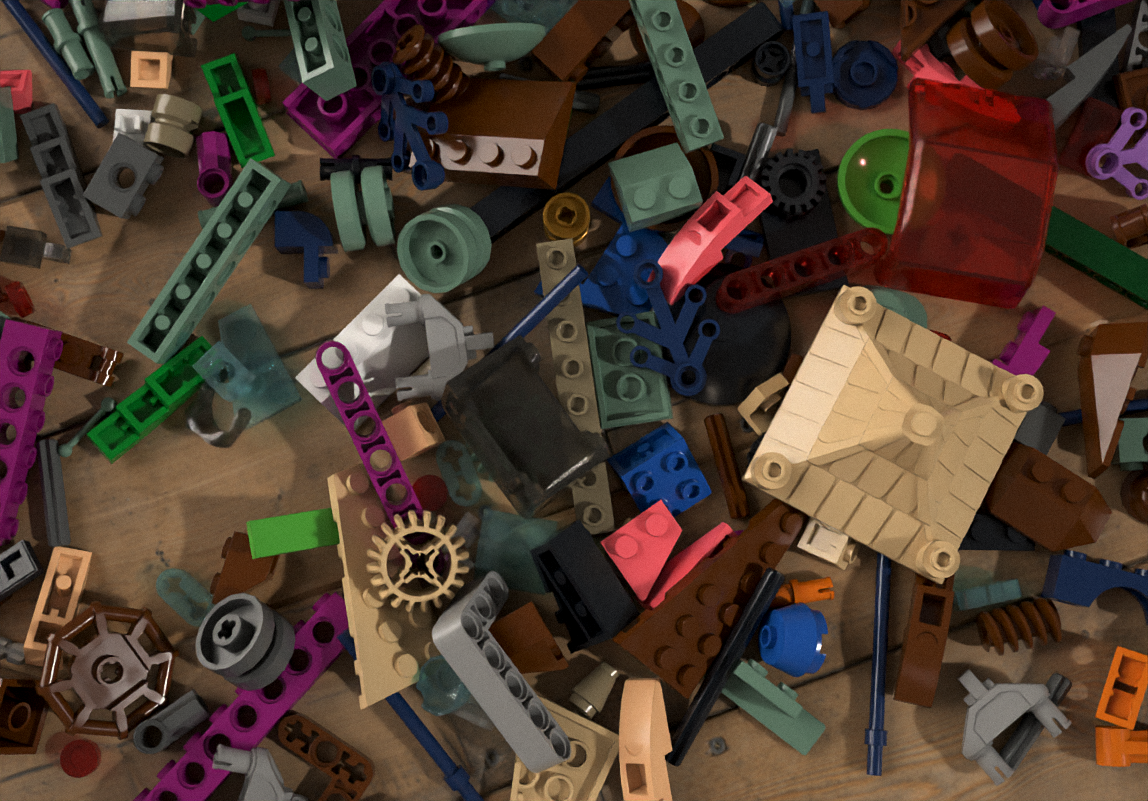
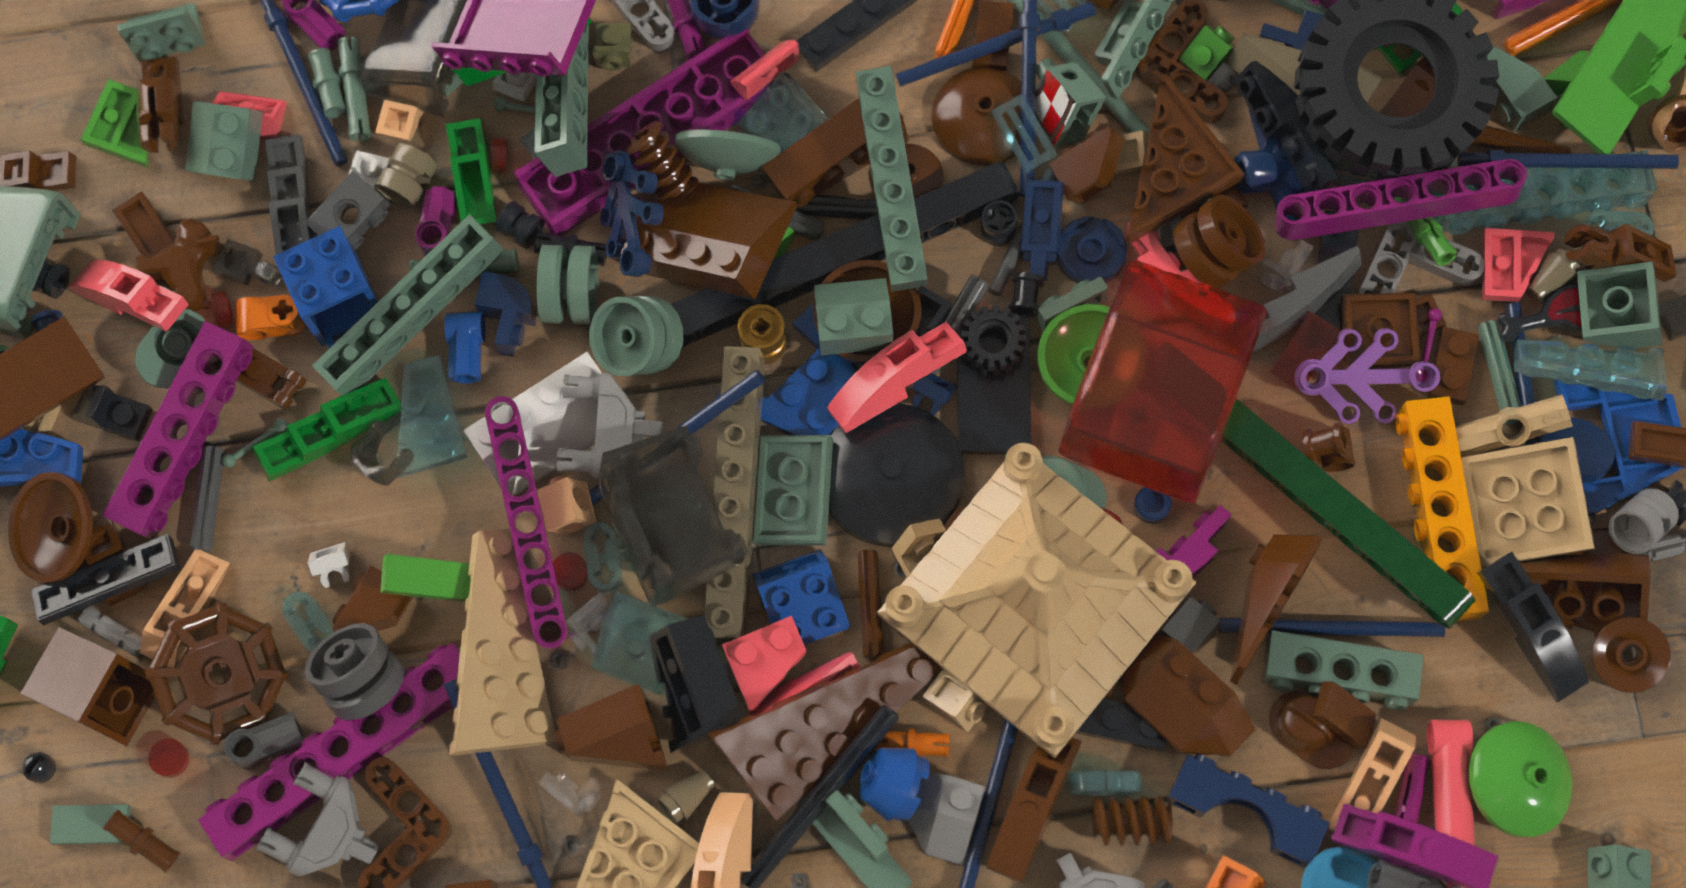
camera: 25 degrees right, 10 degrees down
clear light blue brick [192,341,256,402] -> none
tan gear [366,510,469,612] -> none
clear light blue hair [416,655,471,716] -> none
light grey beam [432,571,571,773] -> none
dark blue plant [616,259,720,396] -> none
clear red beam [715,227,888,314] -> none
none -> orange piece [236,295,307,340]
none -> blue container [273,226,379,349]
none -> white tile [307,542,350,588]
none -> blue piece [444,311,486,384]
none -> black wheel [495,201,545,249]
none -> light grey slope [907,772,985,866]
none -> black bush [1008,272,1044,317]
none -> sand green plate [1037,276,1108,332]
none -> dark blue tile [1134,485,1172,524]

